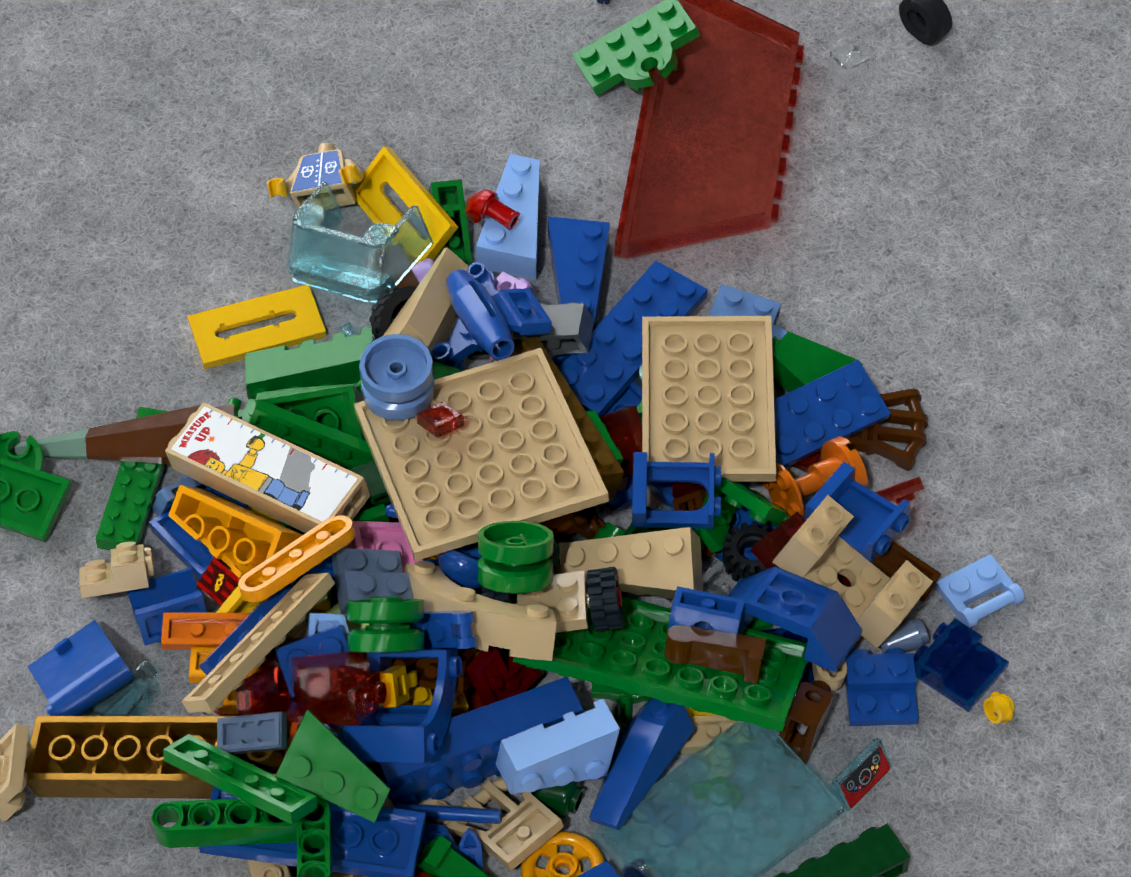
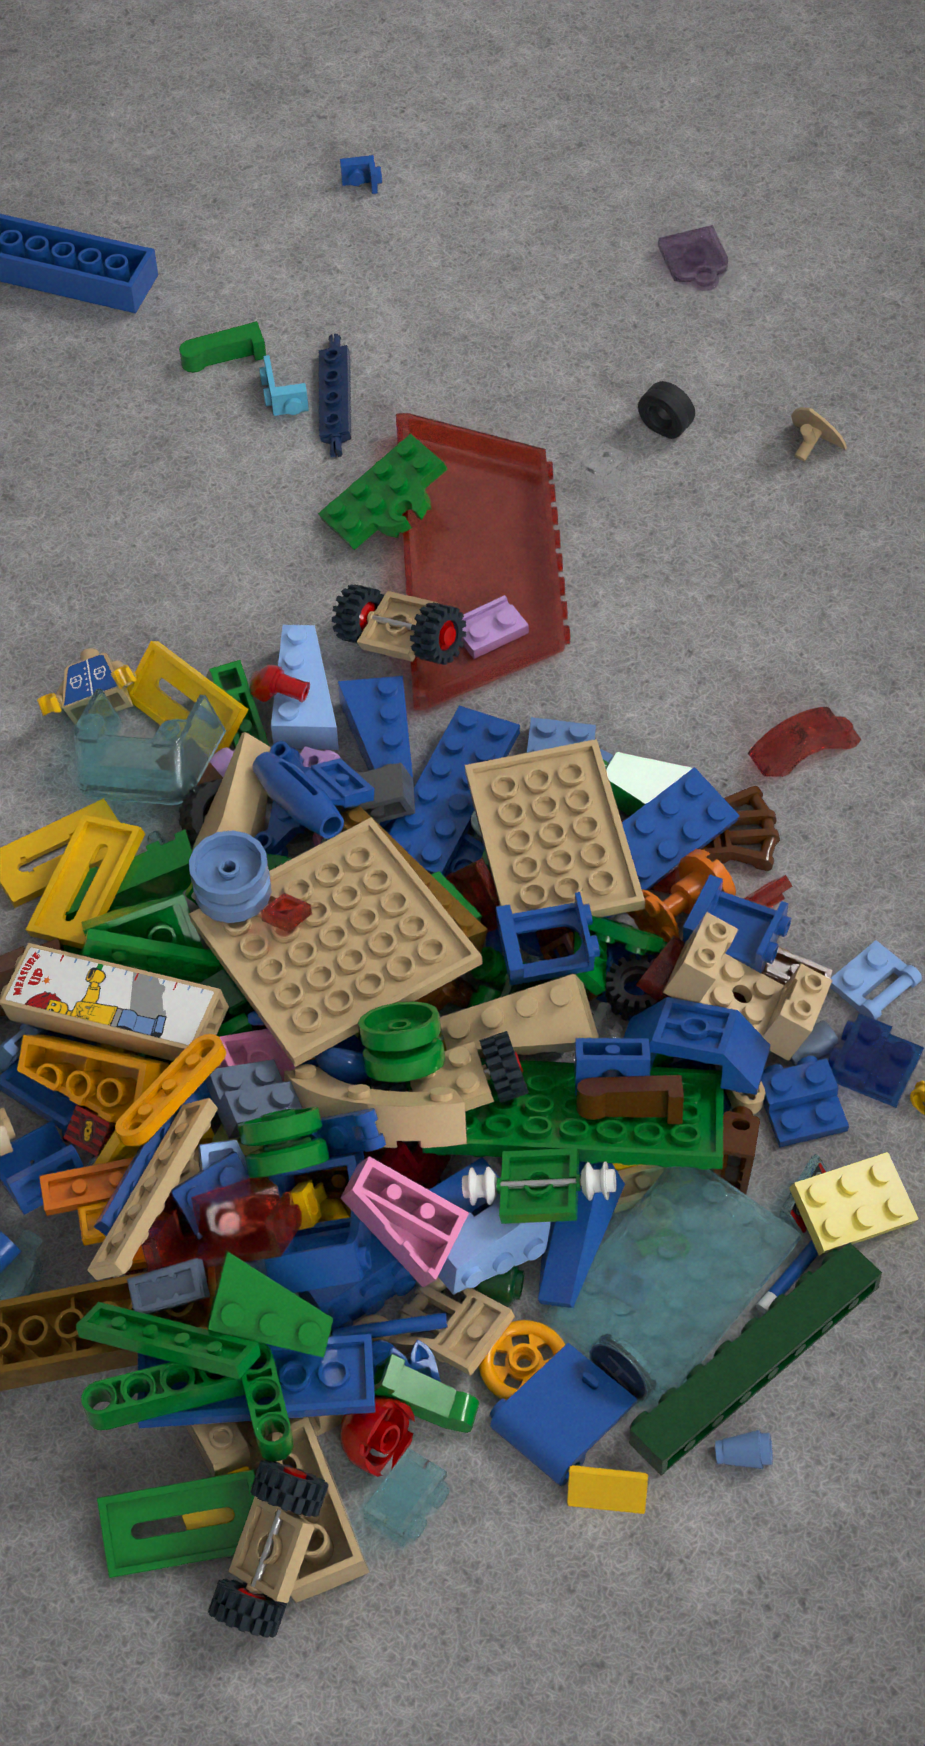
camera: 10 degrees left, 0 degrees up
none -> yellow piece [25,814,145,949]
none -> plate [332,584,466,665]
none -> bright pink wedge [341,1156,469,1287]
none -> lavender plate [461,595,529,659]
none -> green plate [462,1148,616,1224]
none -> green wheel [471,947,508,991]
none -> clear red arch [748,707,861,777]
none -> blue bar [755,1240,819,1314]
none -> light yellow plate [789,1152,918,1256]
none -> tan shield [791,407,847,462]

